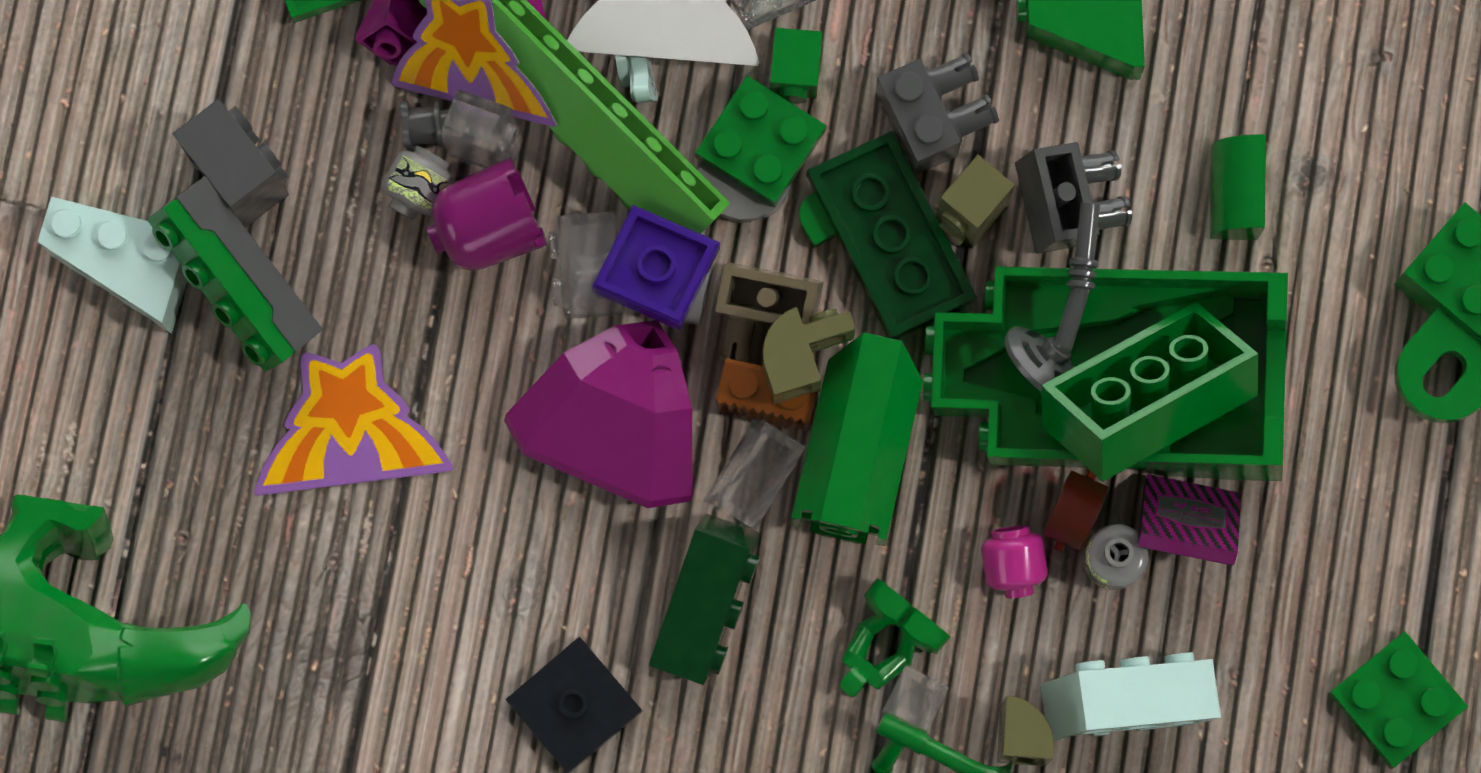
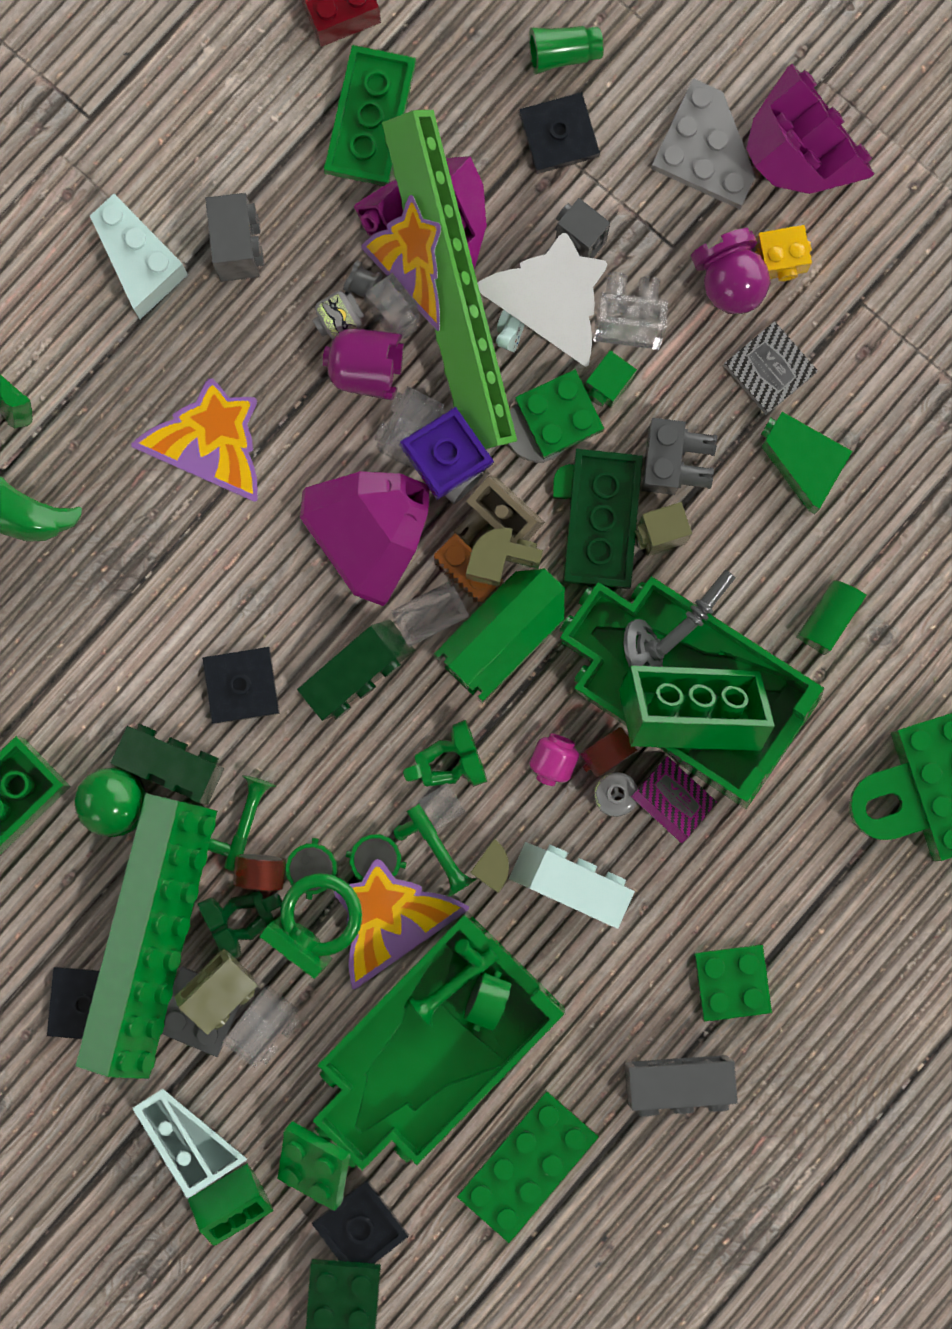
camera: 30 degrees right, 5 degrees up
piece [146,176,323,372] -> none
dark grey brick [1015,142,1132,254] -> none

